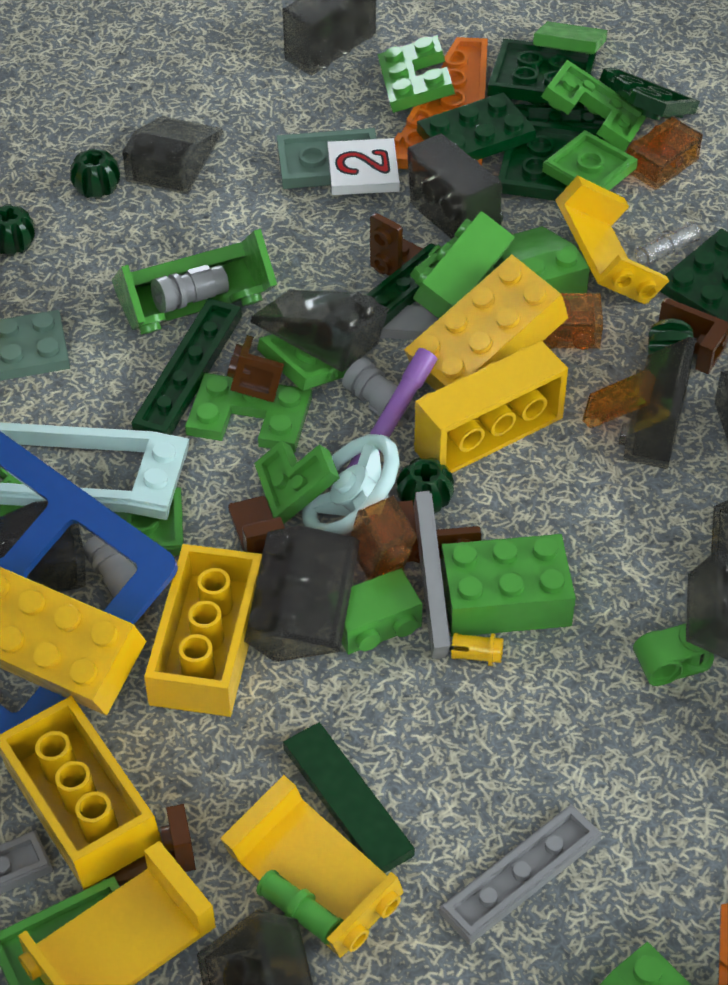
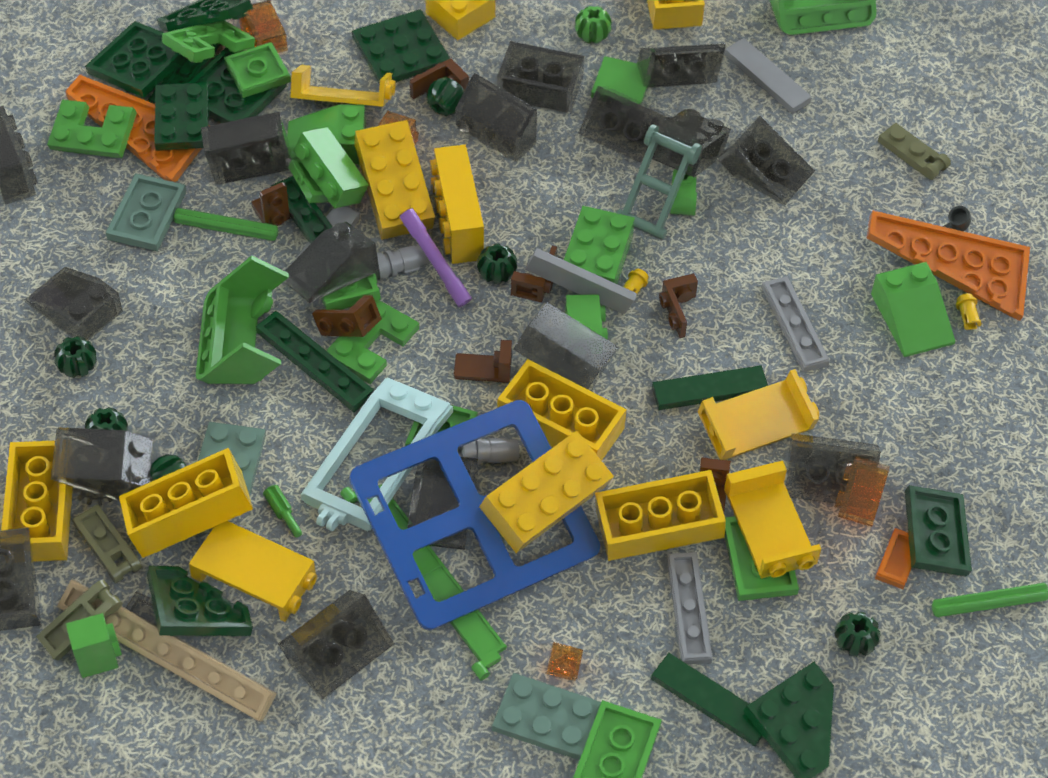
camera: 70 degrees left, 5 degrees up
light grey axle [151,265,229,313] -> none
bright green plate [254,440,340,524] -> none
bright green pin [256,870,344,945] -> none
light aqua piece [302,434,400,539] -> none
white tile [328,138,400,195] -> none
clear orange brick [348,495,417,580] -> none
bright green tile [533,21,608,54] -> none
clear orange tile [582,369,656,428] -> none
clear pin [635,221,701,267] -> none
none -> bright green axle [174,208,278,241]
none -> sand green piece [617,124,702,240]
none -> reddish brown bracket [659,273,698,338]

